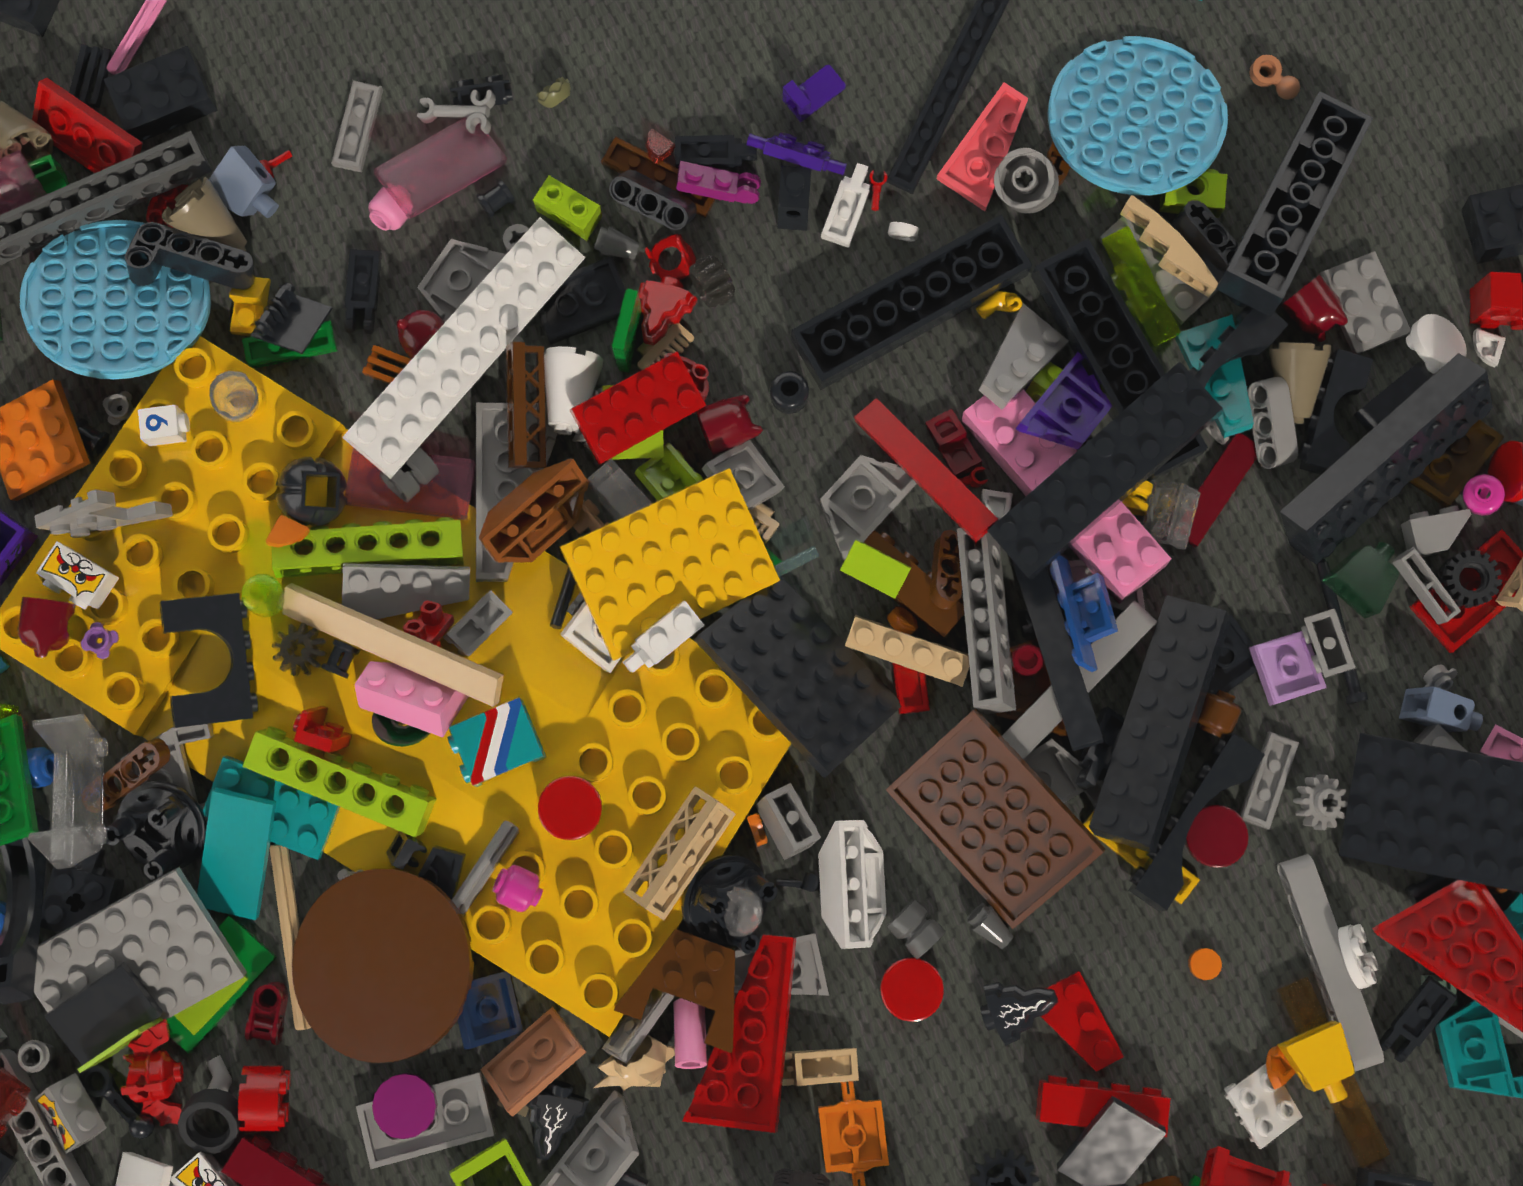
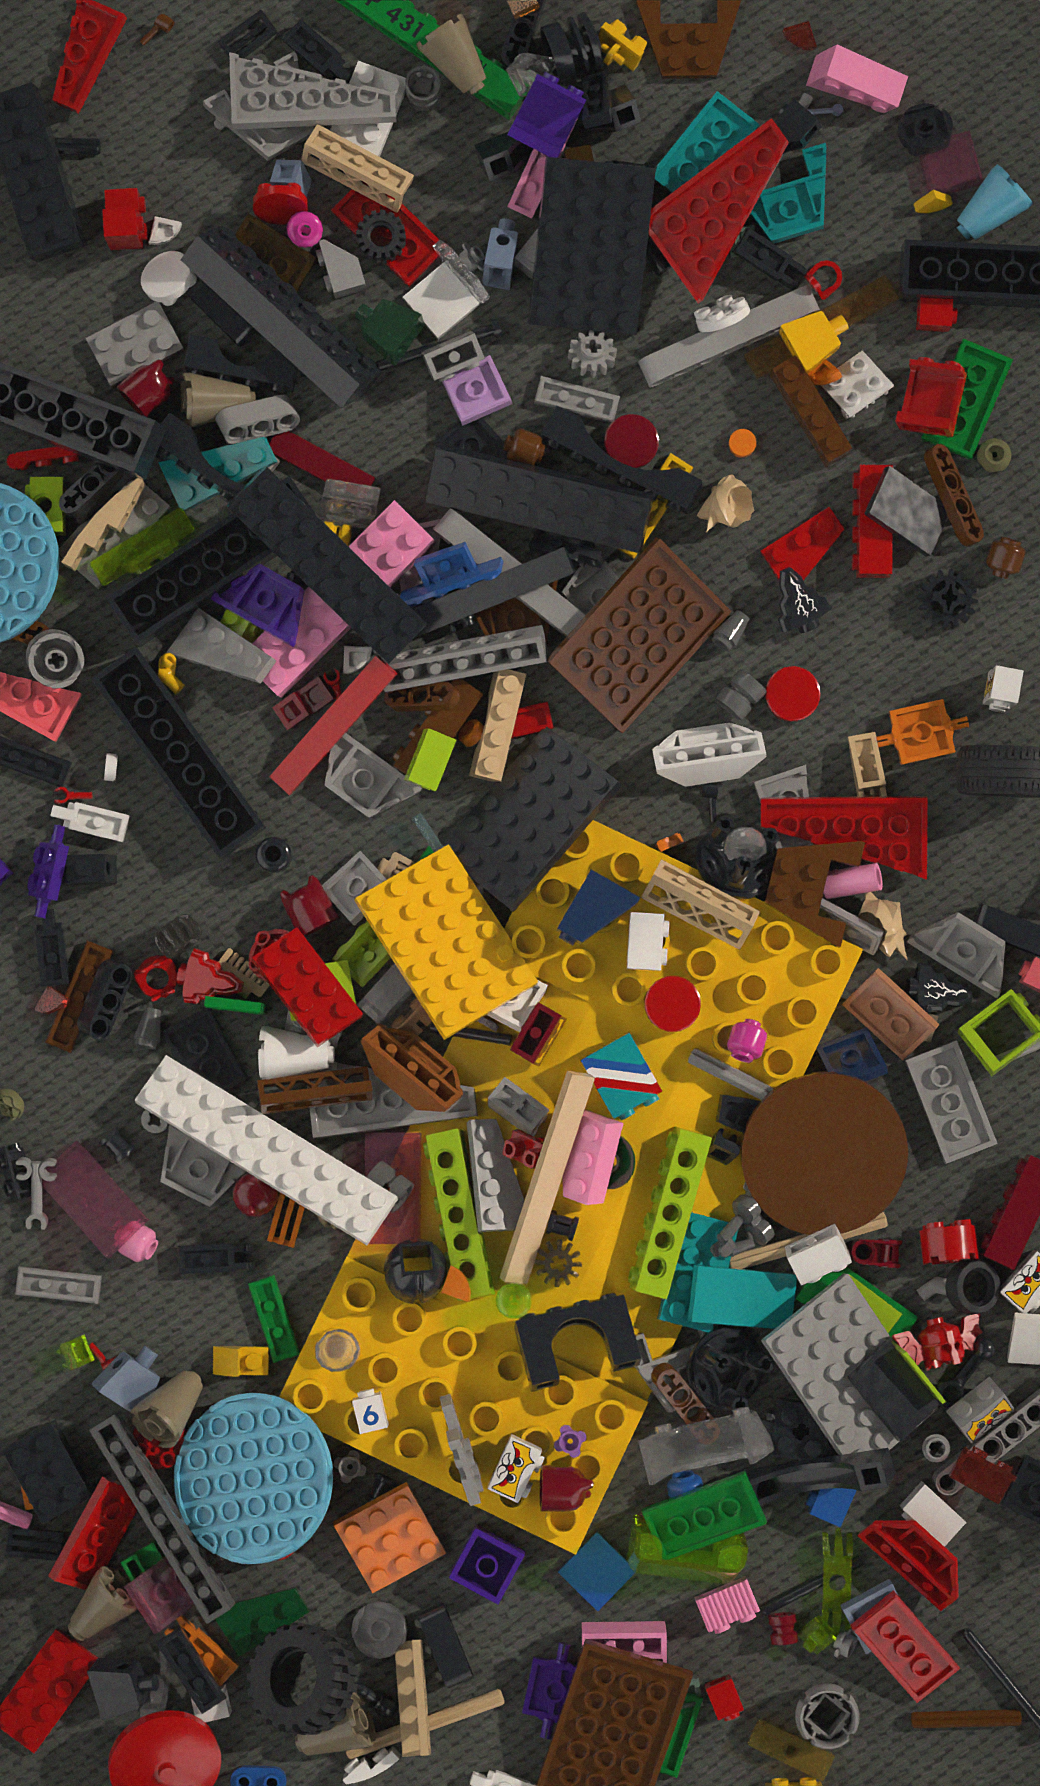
camera: 100 degrees left, 5 degrees up
black beam [125,222,255,290] -> none
black hinge [251,283,333,354] -> none
red bracket [293,706,353,753] -> none
magenta tile [372,1073,438,1139] -> none
lime brick [533,175,602,241] -> none
white hinge [622,601,704,673] -> none
magenta hinge [676,161,761,204] -> none
light grey brick [755,783,821,860] -> none
dark red tile [1011,644,1044,676] -> none
light grey piece [1392,546,1461,624] -> none
none -> red hinge [6,446,81,471]
none -> clear neon green tile [57,1334,95,1371]
none -> white tile [403,262,479,340]
none -> clear tile [433,240,489,304]
none -> dark red brick [510,1002,567,1067]
none -> dark blue slope [556,870,640,946]
none -> white brick [626,912,669,971]
none -> tan hair [697,474,754,532]
none -> dark grey piece [710,1194,774,1257]
none -> reddish brown brick [770,355,852,468]
none -> white brick [785,1224,852,1285]
none -> red piece [803,260,842,300]

